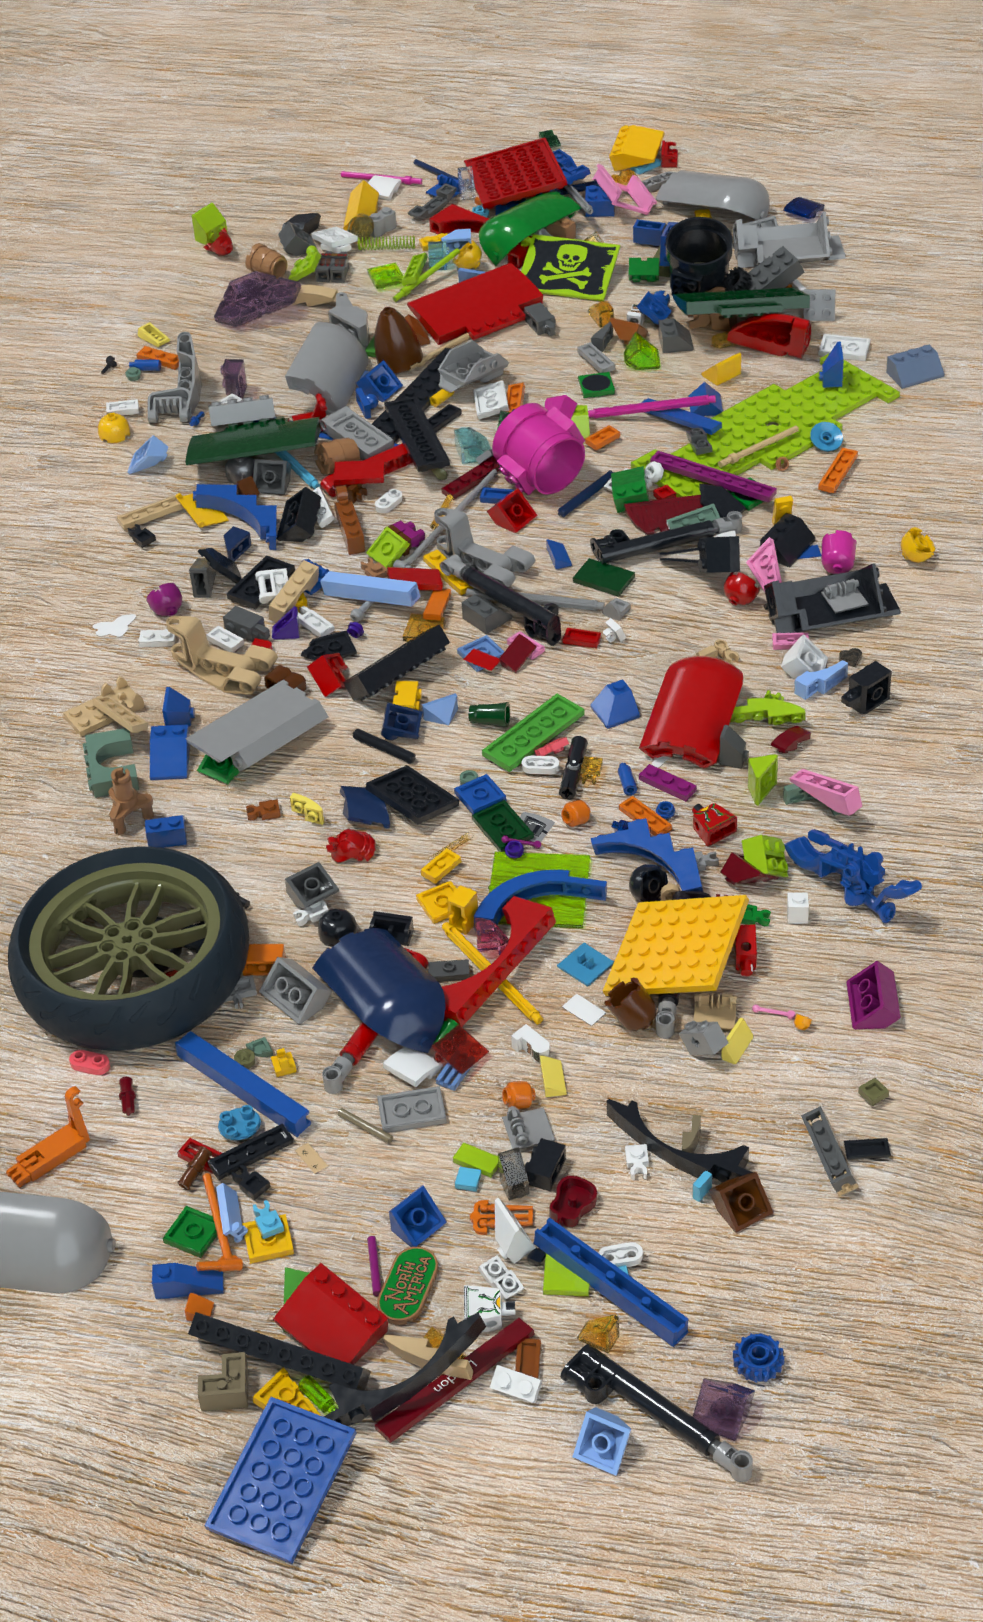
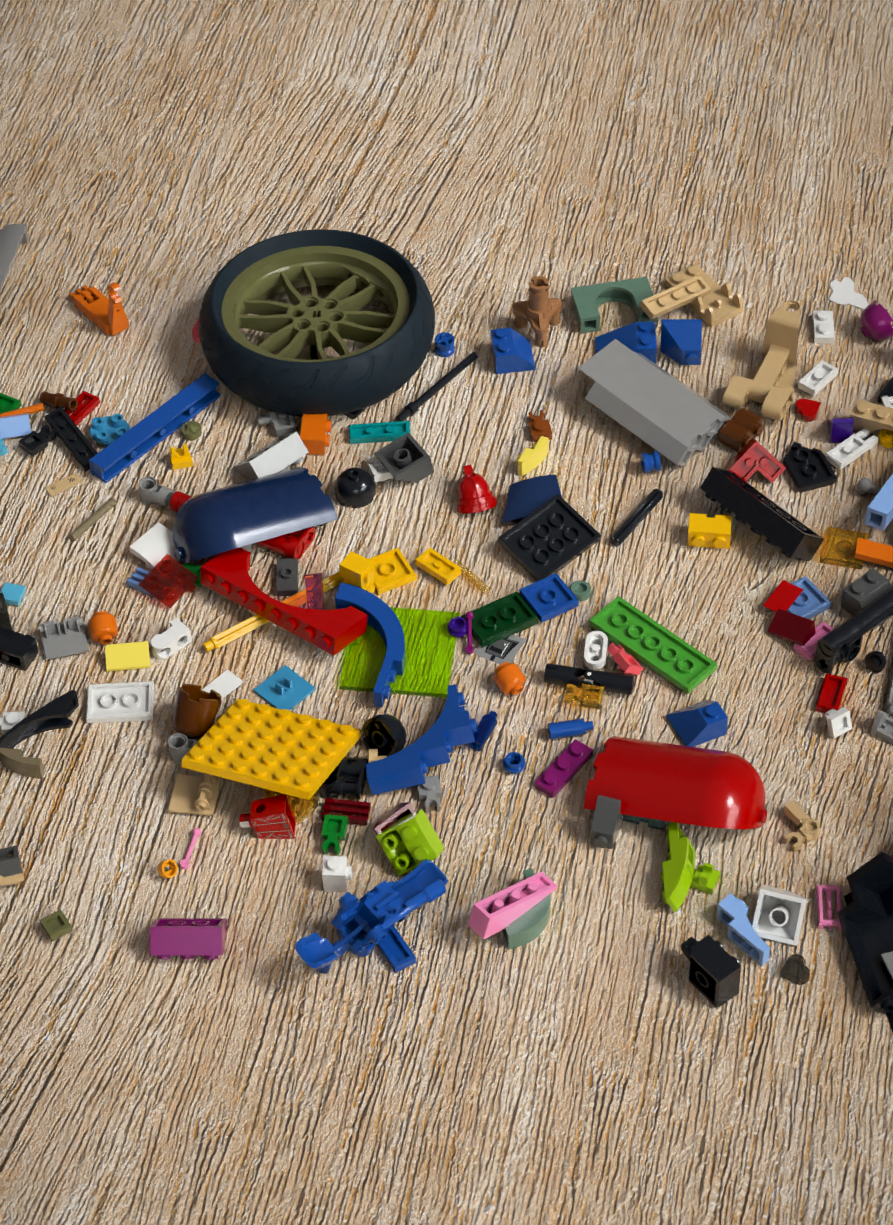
camera: 90 degrees right, 5 degrees up
dark red axle [119,1076,136,1116] -> none
dark grey hinge [223,606,270,642] -> none
sand green tile [246,1037,273,1057] -> none
dark purple plate [347,622,364,638] -> none
black hinge [369,911,414,946] -> none
light grey tile [377,1086,447,1133] -> none
dark blue slope [381,702,423,740] -> none
medium blue slope [422,693,458,726] -> none
lime tile [453,1142,502,1178] -> none
dark green plant [468,702,510,728] -> none
orange tile [619,796,672,836] -> none
light grey brick [679,1020,728,1055] -> none
red torso [692,803,737,847] -> none
light yellow slope [721,1018,753,1064] -> none
lime slope [748,754,778,806] -> none
dark red slope [771,726,811,753] -> none
none -> white tile [86,681,155,724]
none -> teal tile [349,421,410,444]
none -> blue wheel [640,451,661,474]

